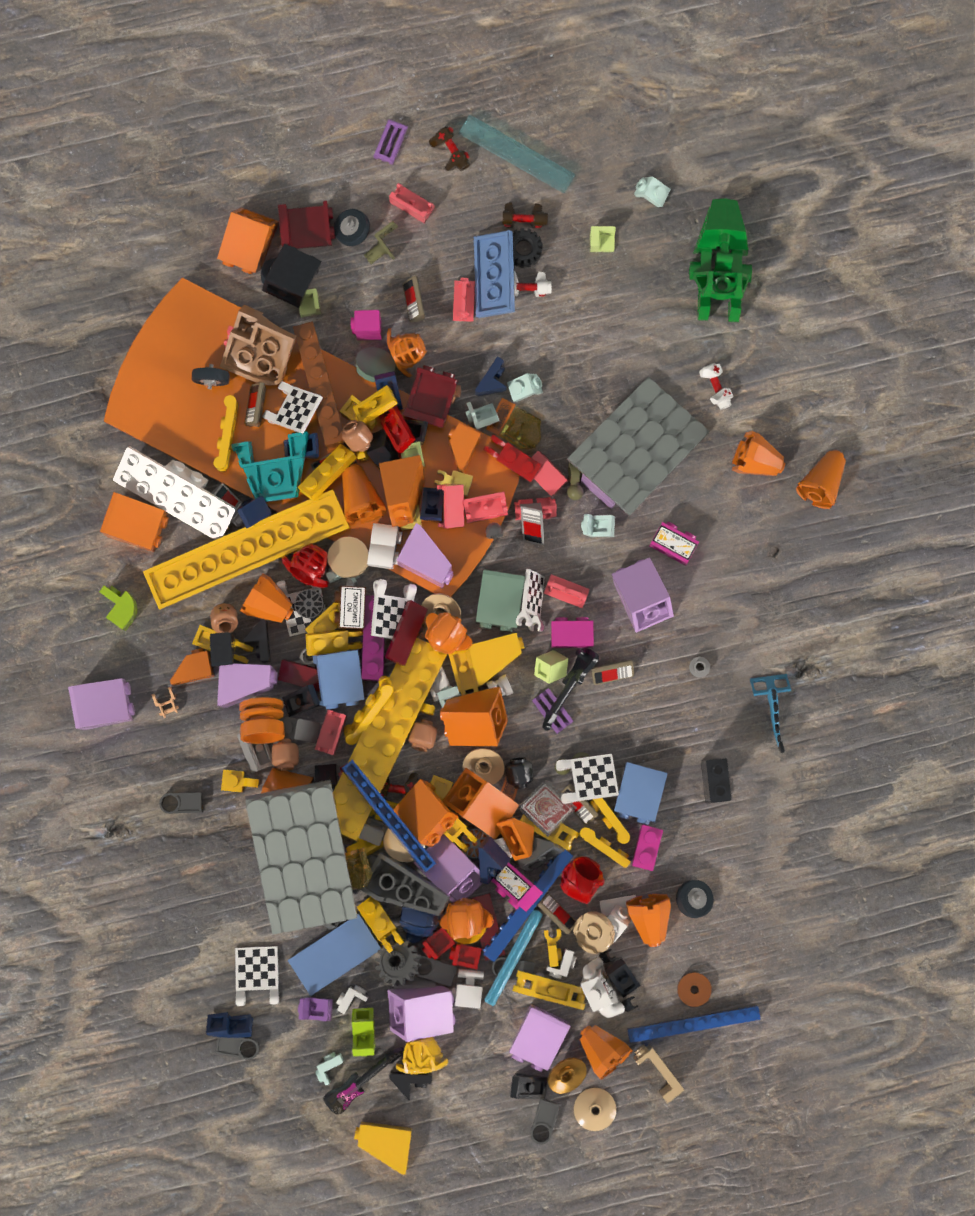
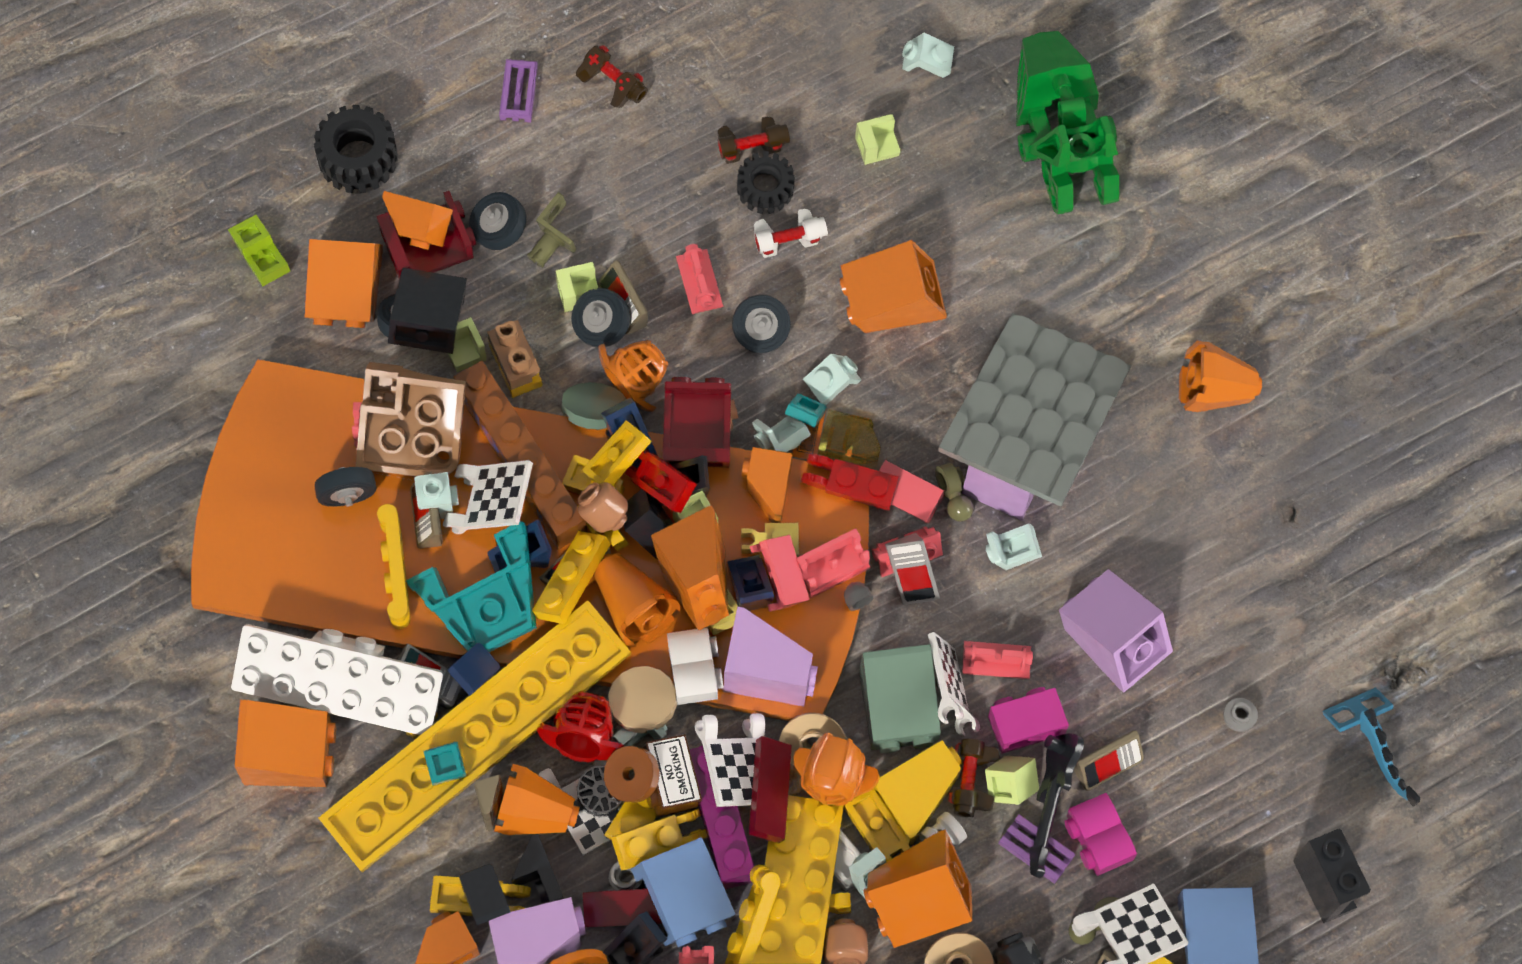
camera: 20 degrees left, 15 degrees down
lime brick [99,585,137,631] -> none
nougat head [210,603,238,633] -> none
dark pink brick [351,310,382,341] -> none
coral hinge [389,183,435,224] -> none
clear light blue plate [459,114,575,194] -> none
medium blue tile [474,230,515,318] -> none
dark blue slope [475,356,507,397] -> none
brick [649,522,699,566] -> none
white piece [699,363,733,410] -> none
orange cone [796,450,846,509] -> none
none -> lime slope [228,215,291,287]
none -> black tyre [314,105,398,193]
none -> orange slope [382,191,453,250]
none -> light aqua bracket [414,472,459,519]
none -> teal tile [423,742,467,786]
none -> dark tan slope [474,775,504,832]
none -> medium nougat hips [487,320,543,398]
none -> yellowish green panel [556,262,598,312]
none -> black wheel [571,288,630,347]
none -> dark orange piece [604,746,660,803]
none -> black wheel [732,294,791,353]
none -> teal tile [785,394,827,427]
none -> orange slope [840,240,947,333]
none -> dark brown piece [949,738,1000,817]
none -> dark pink brick [1064,793,1137,876]

